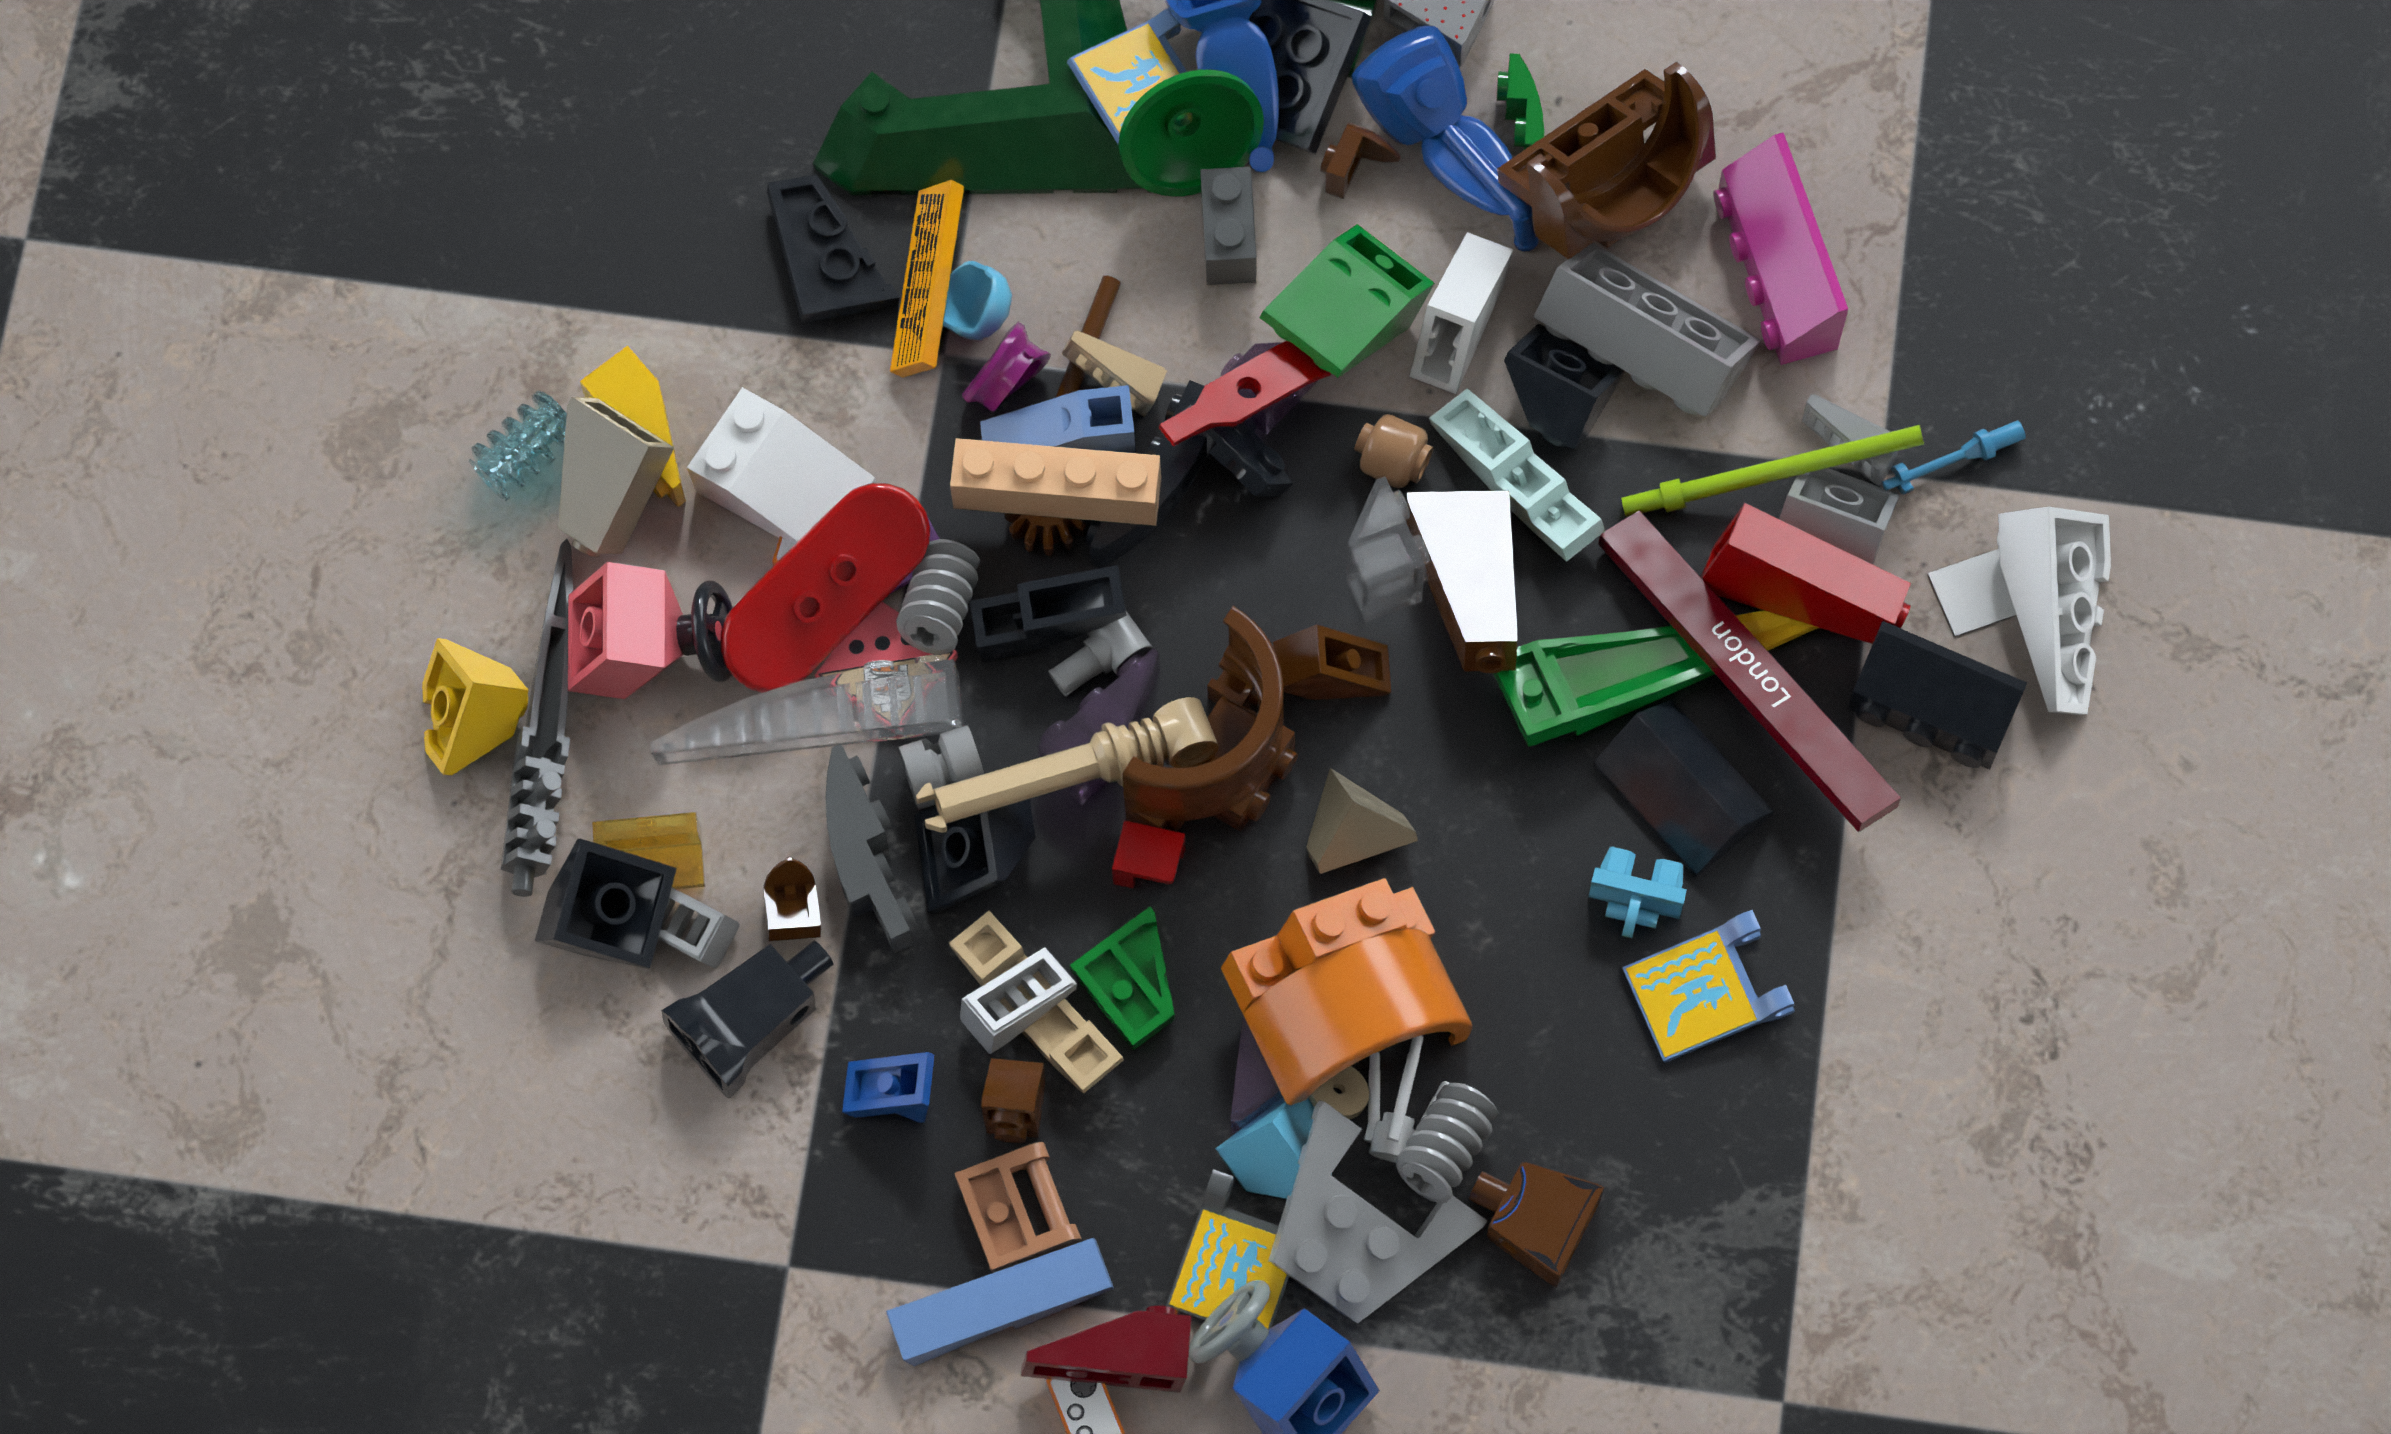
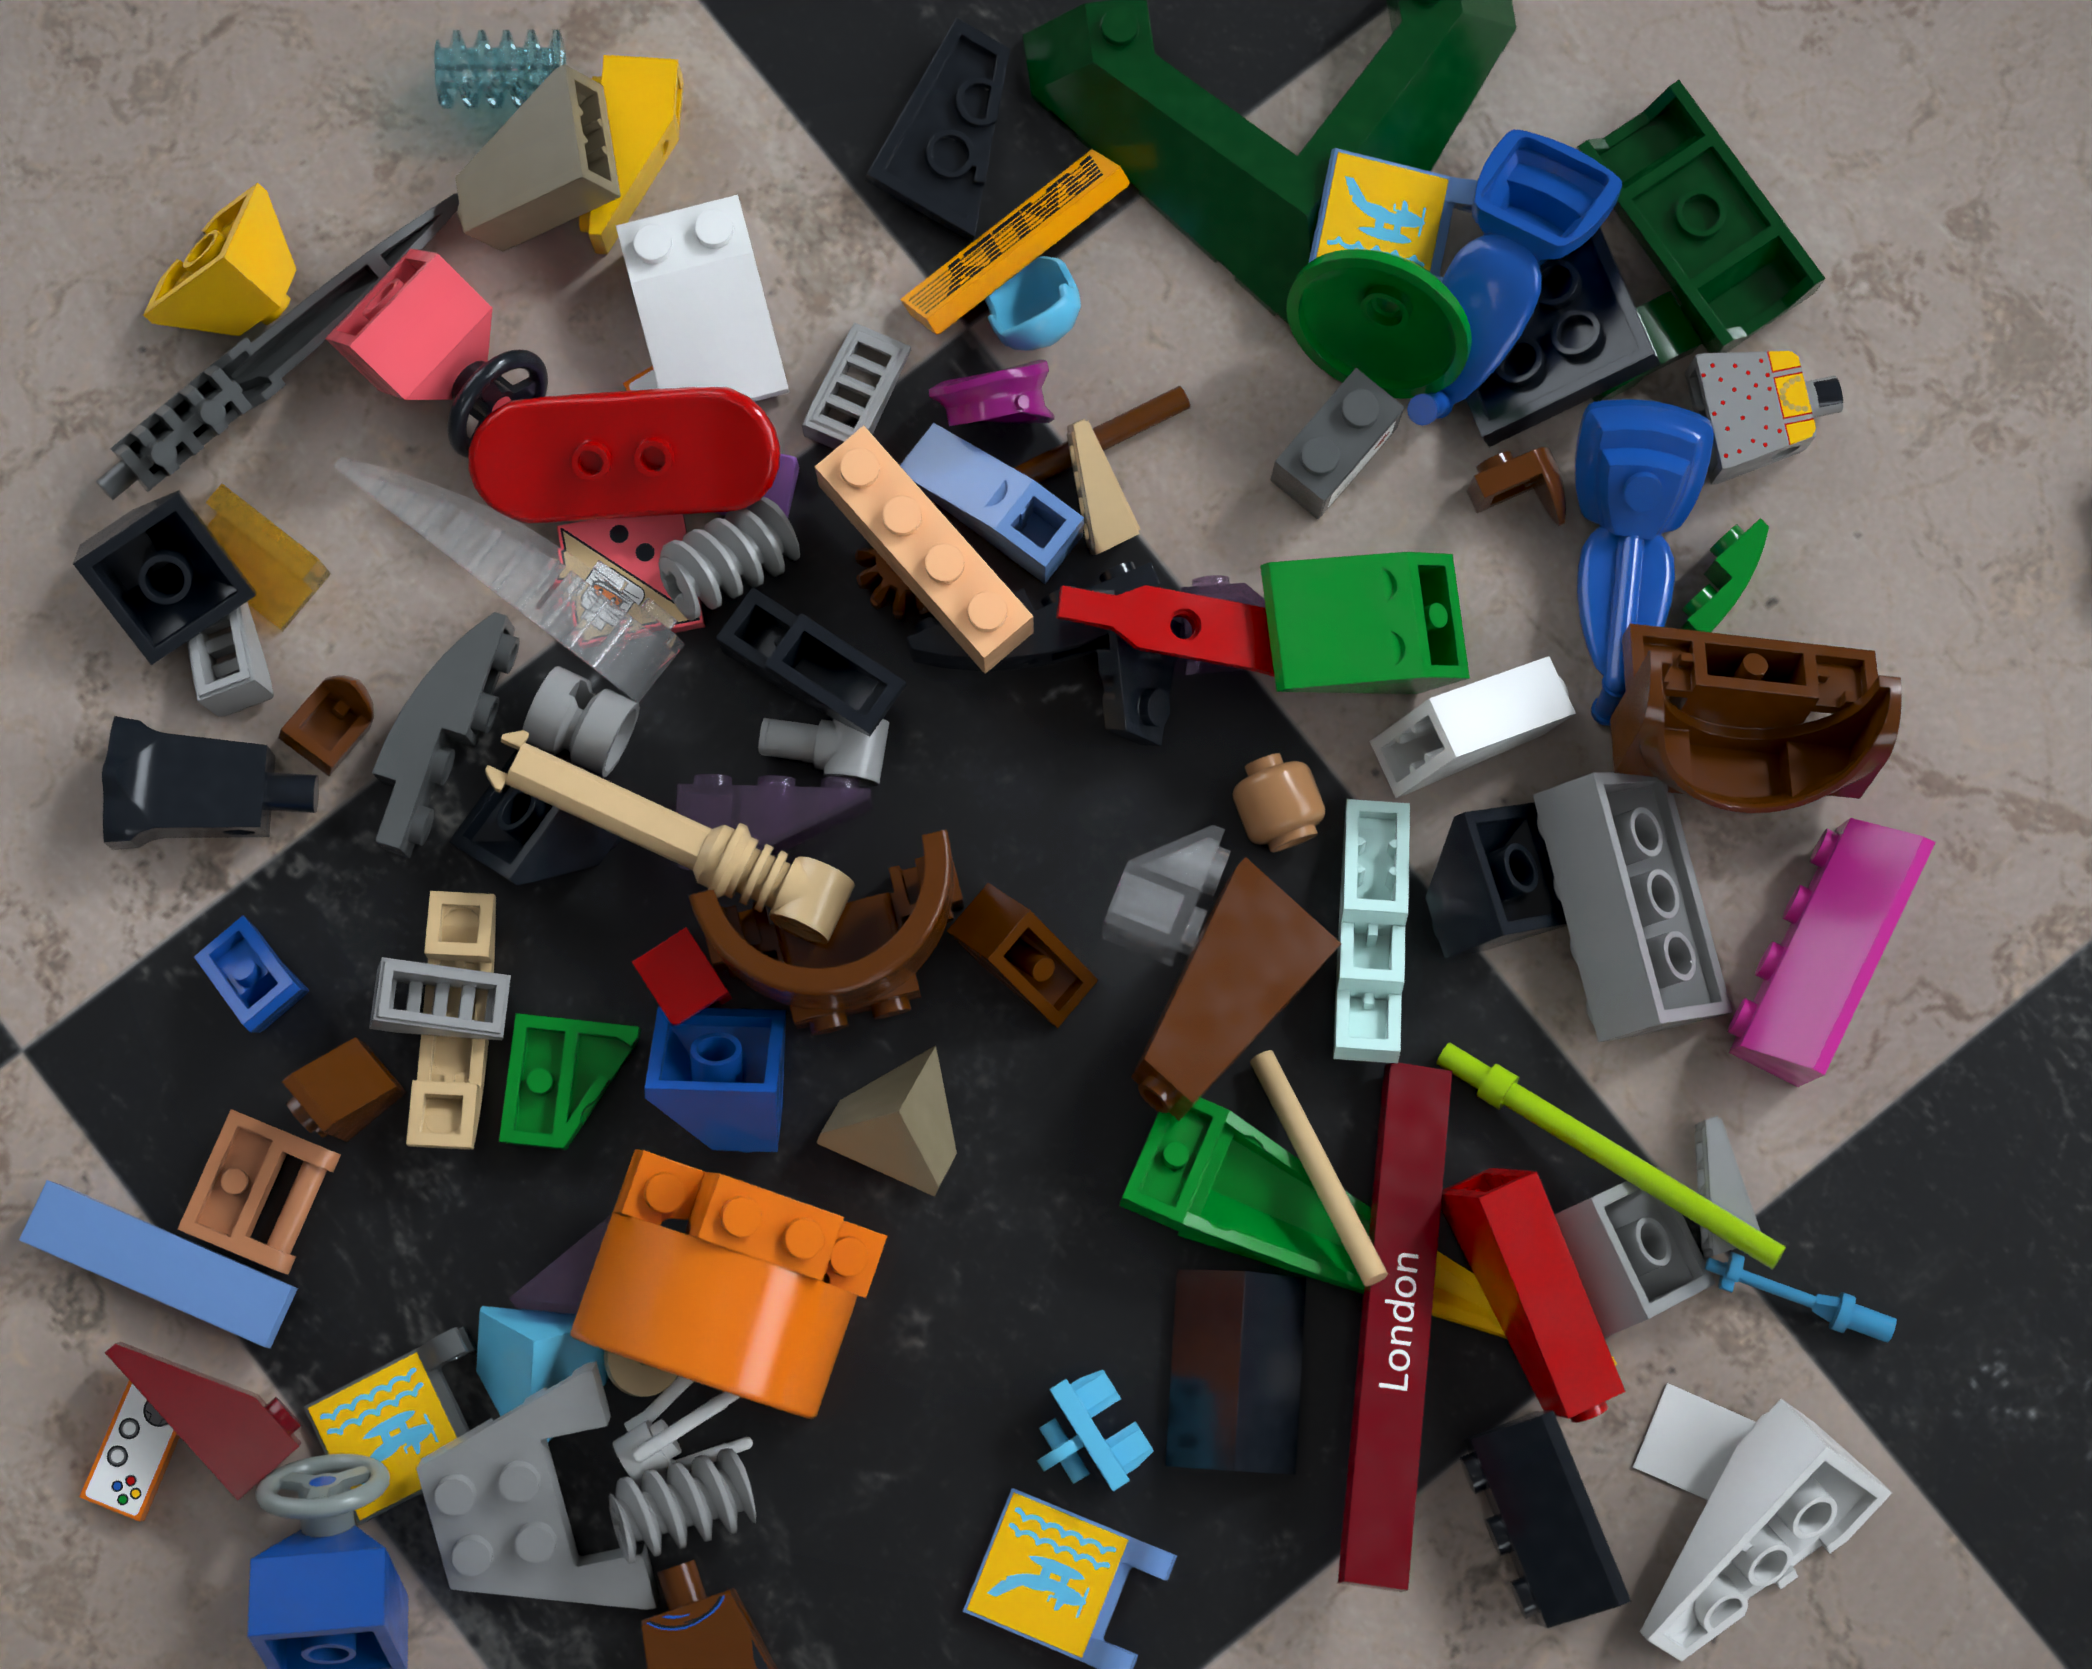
camera: 40 degrees right, 10 degrees up
none -> blue slope [645,1006,786,1153]
none -> light grey slope [802,322,911,449]
none -> tan bar [1250,1050,1388,1286]

